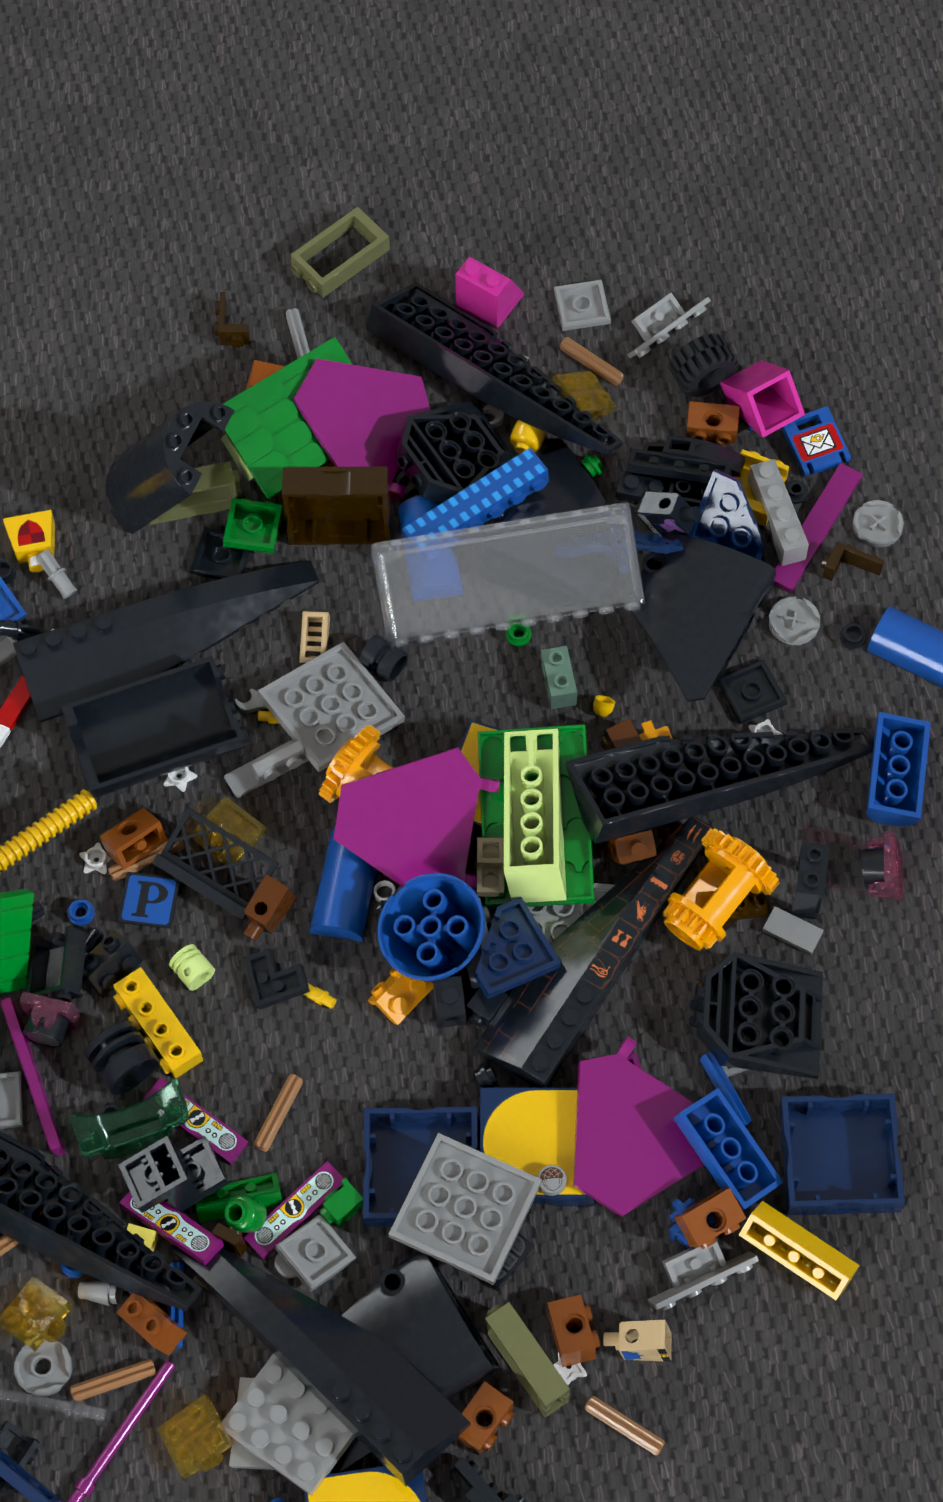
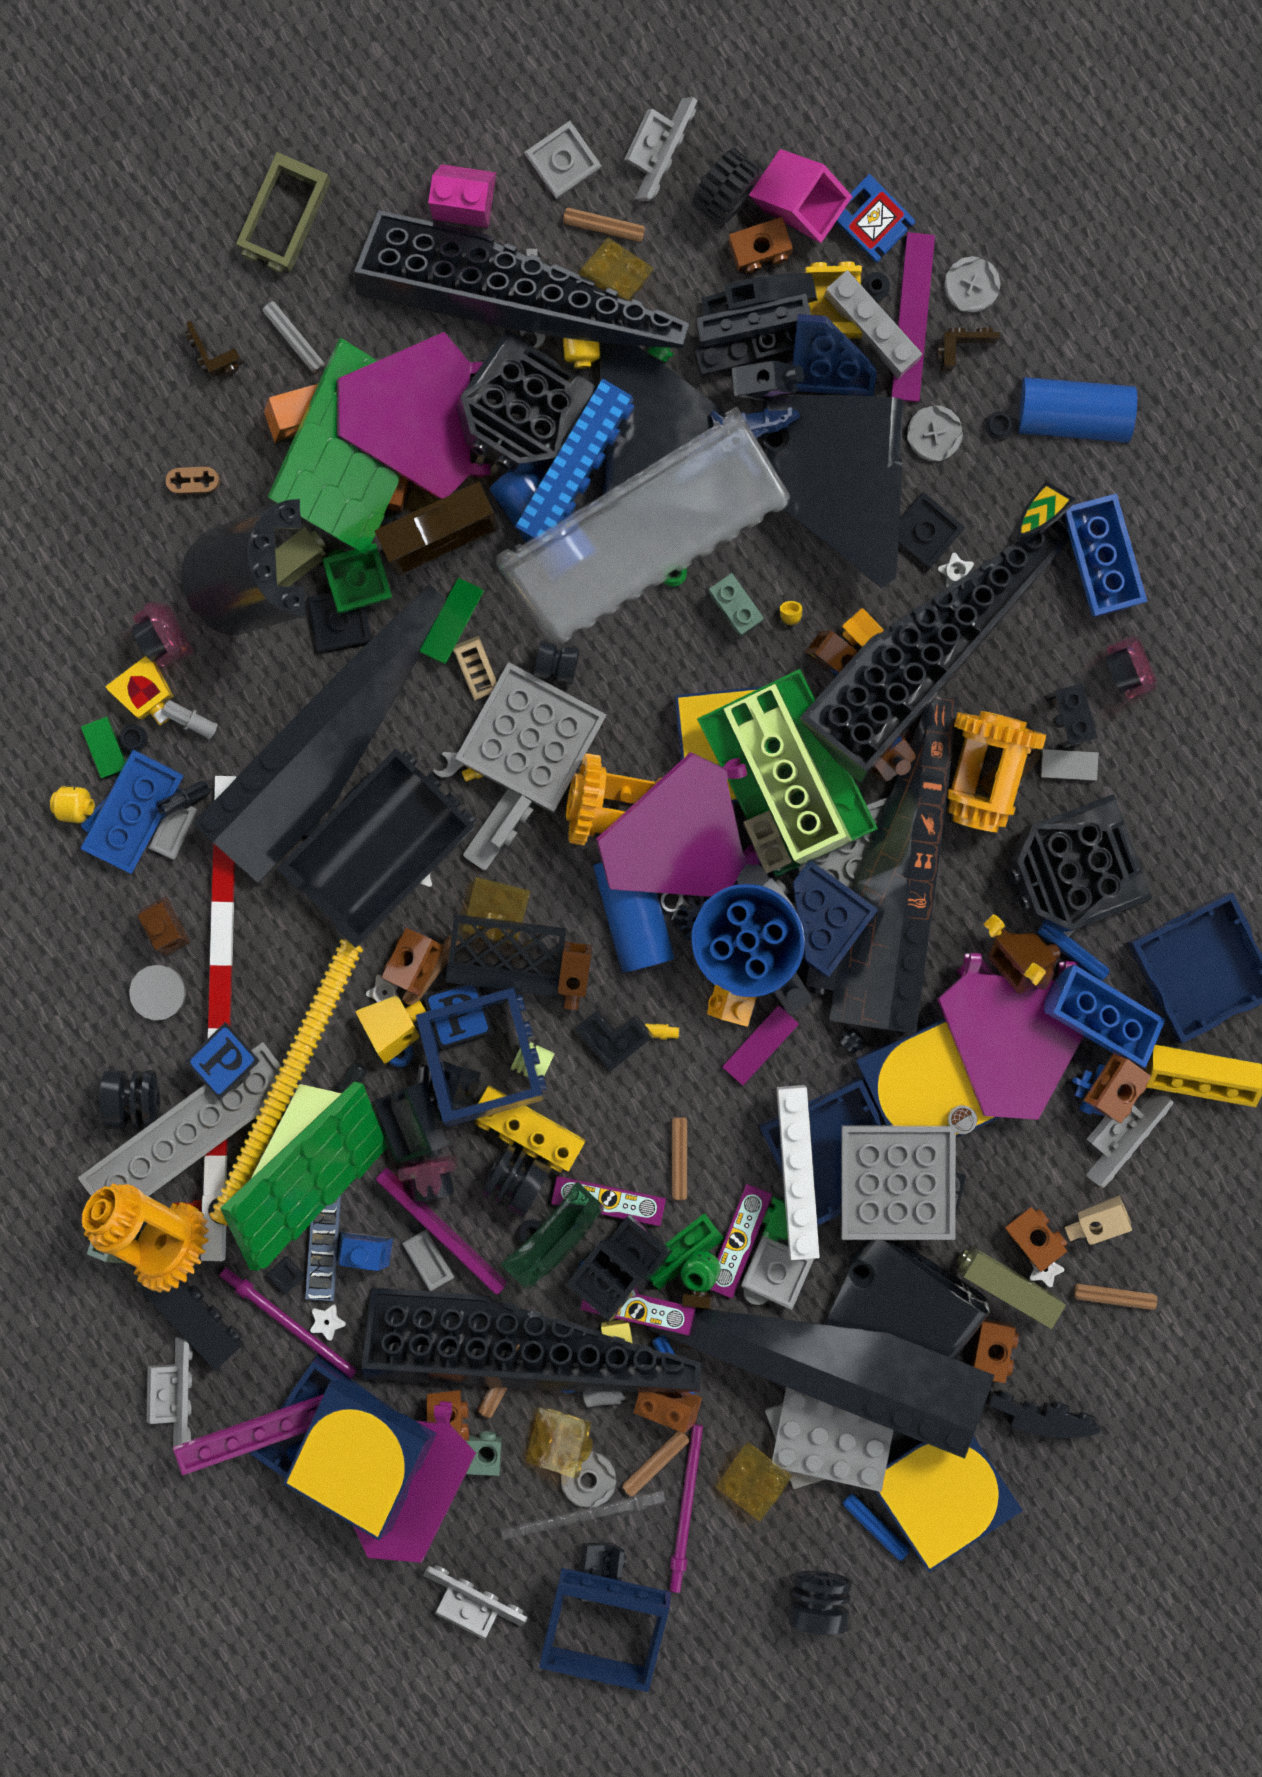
camera: 25 degrees left, 25 degrees up
none -> clear pink piece [132,602,194,667]
none -> medium nougat beam [166,467,220,495]
none -> yellow torso [355,996,426,1064]
none -> dark blue window [416,988,547,1127]
none -> green slope [420,578,484,665]
none -> magenta tile [722,1005,799,1085]
none -> white brick [777,1085,820,1260]
none -> reddish brown torso [983,914,1060,994]
none -> shield [1017,481,1077,540]

